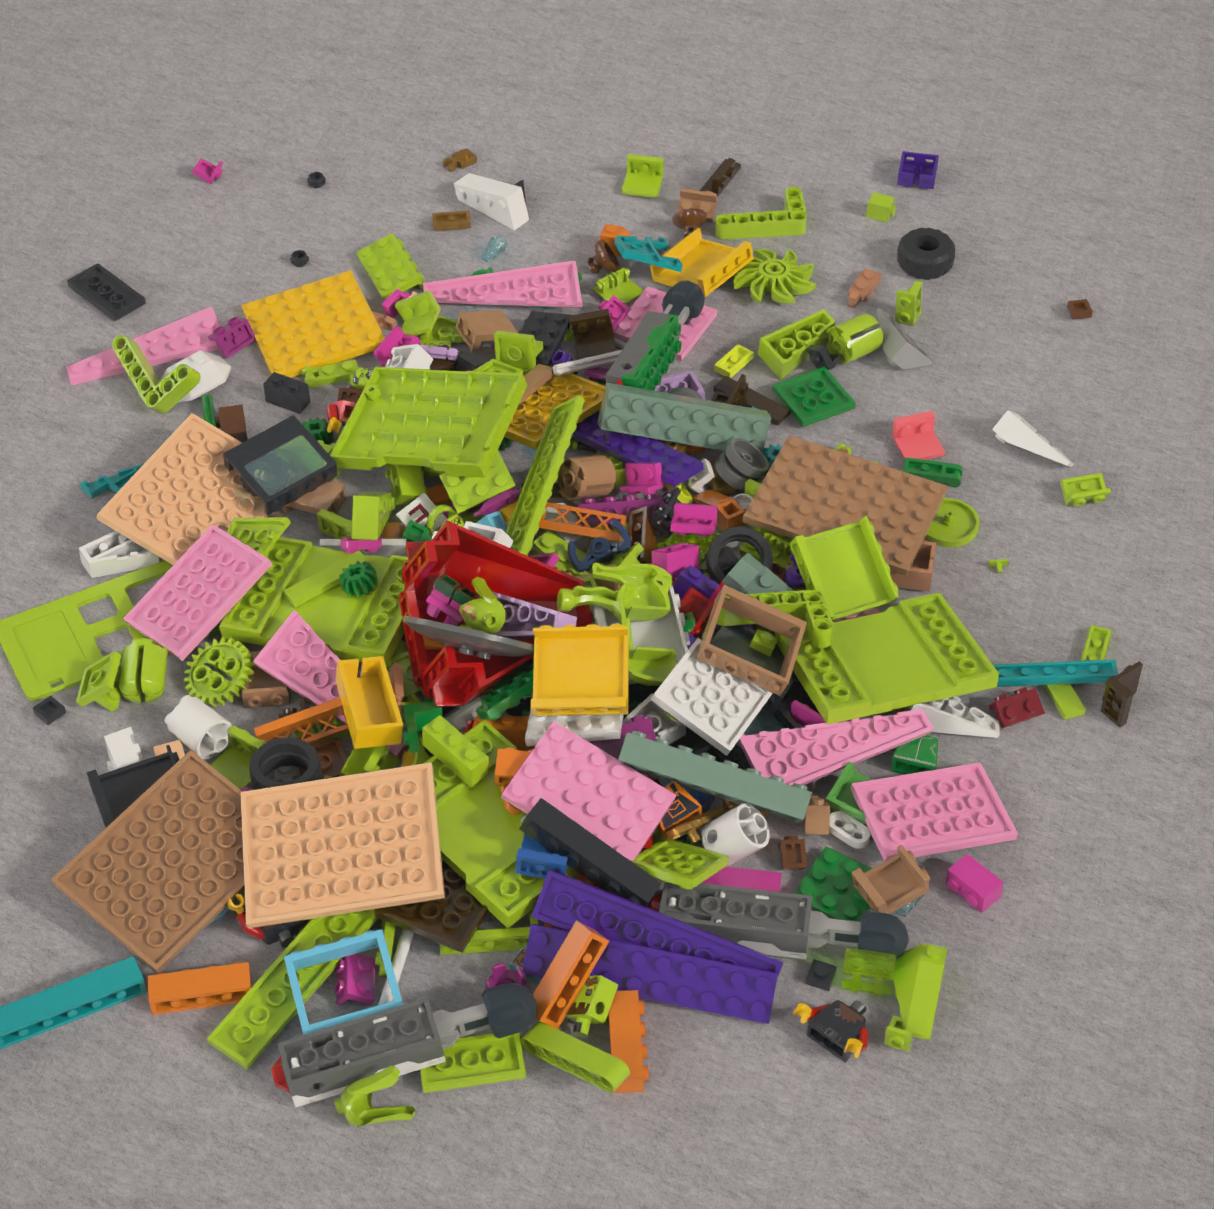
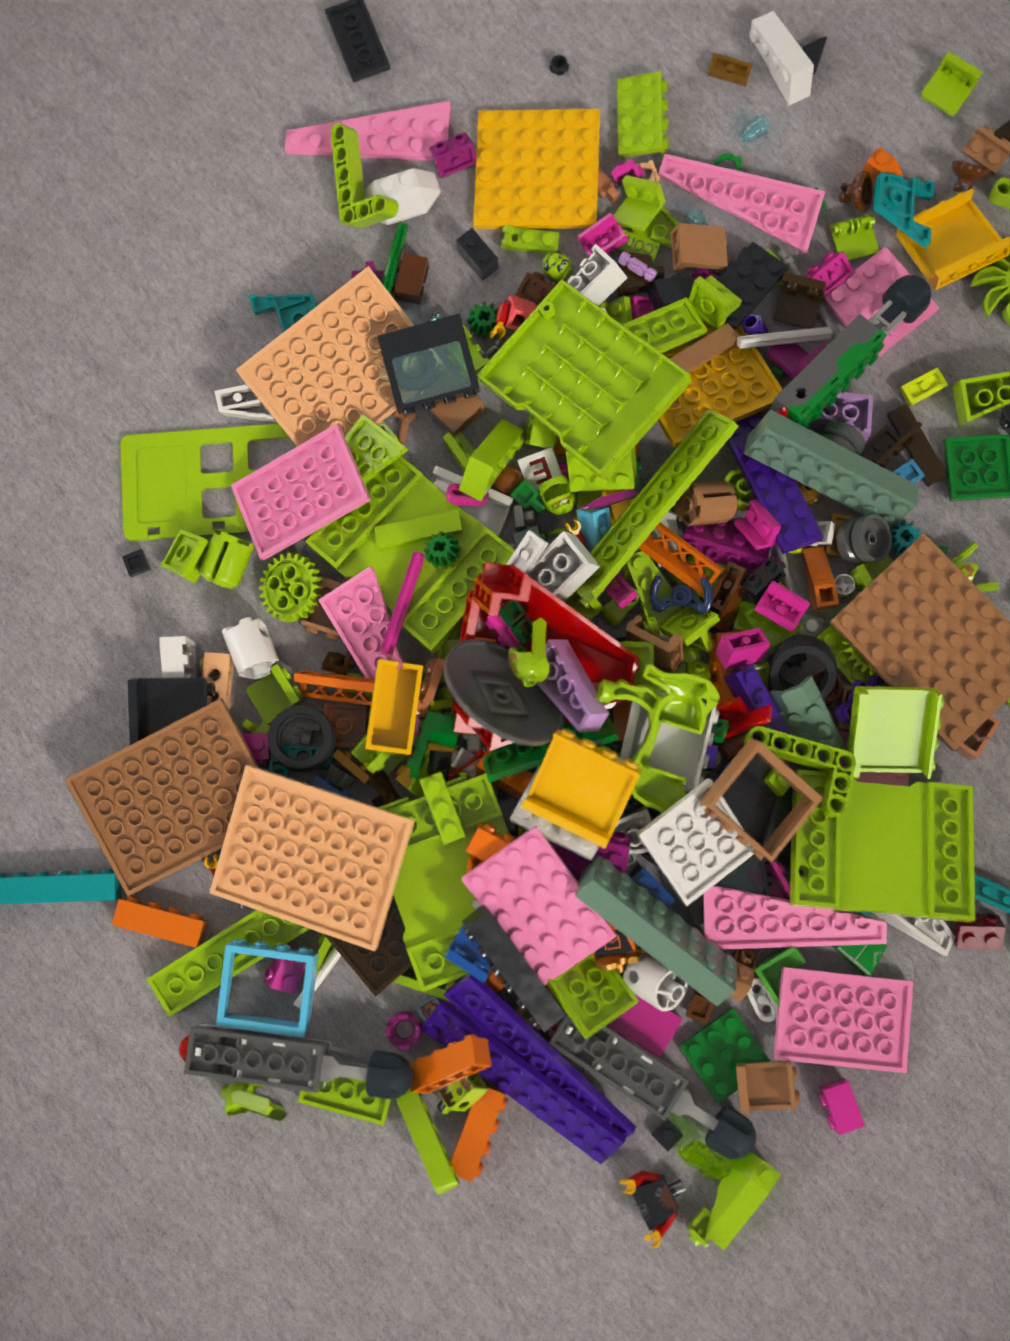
camera: 30 degrees right, 35 degrees up
none -> dark pink axle [381,552,425,655]

